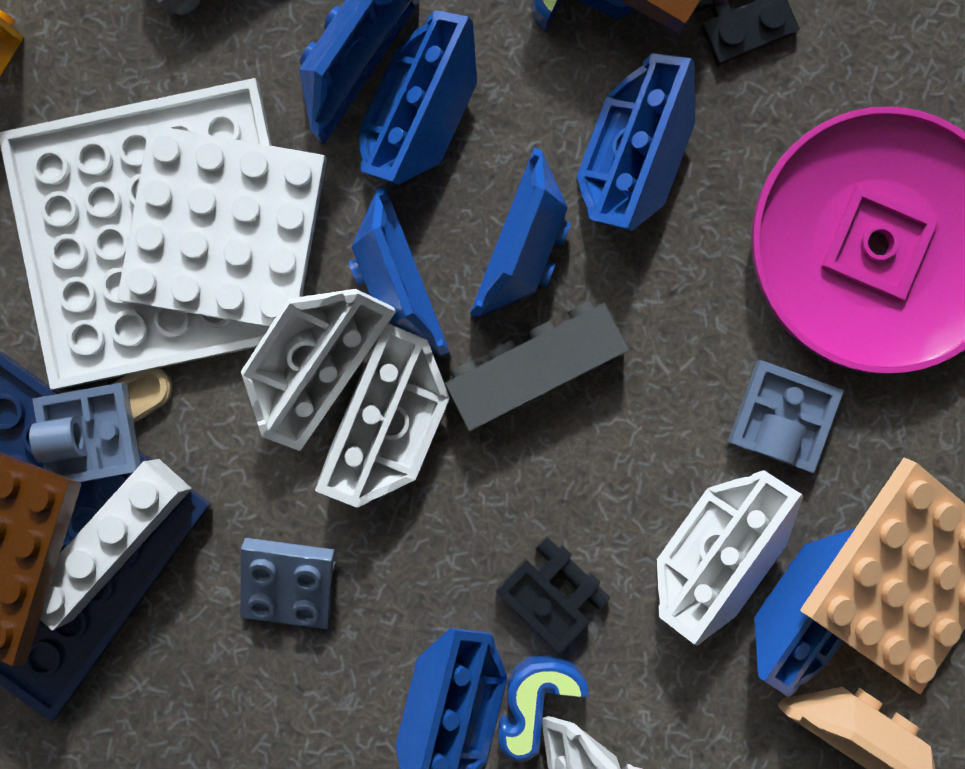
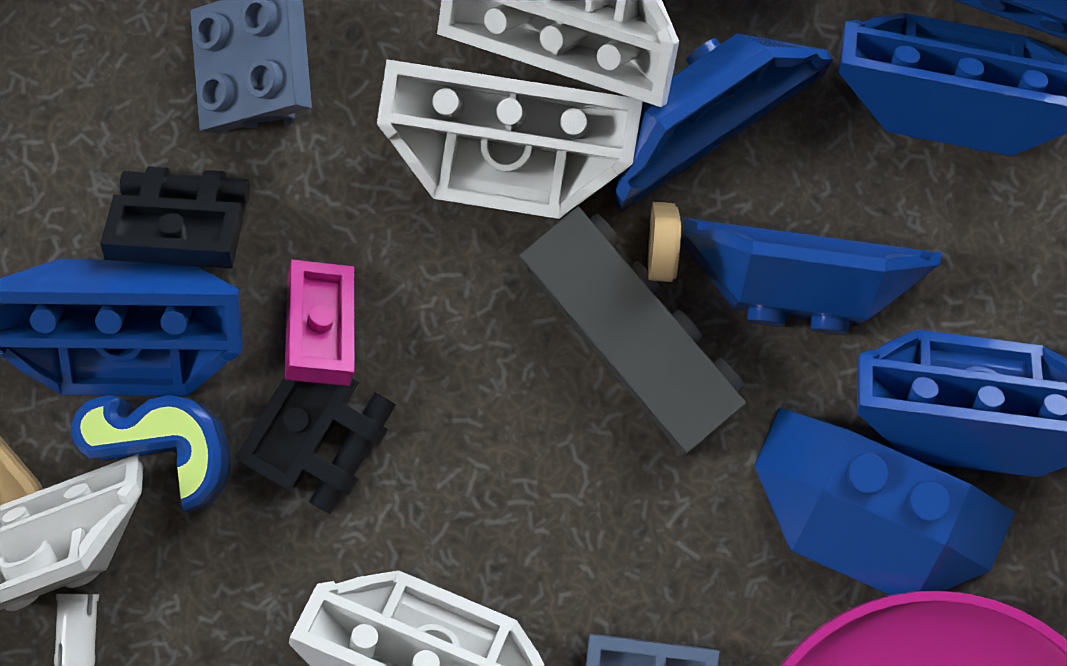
camera: 80 degrees right, 5 degrees down
none -> black plate [100,166,250,268]
none -> dark pink plate [285,259,354,386]
none -> tan tile [647,202,681,282]
none -> blue wedge [754,408,1015,595]

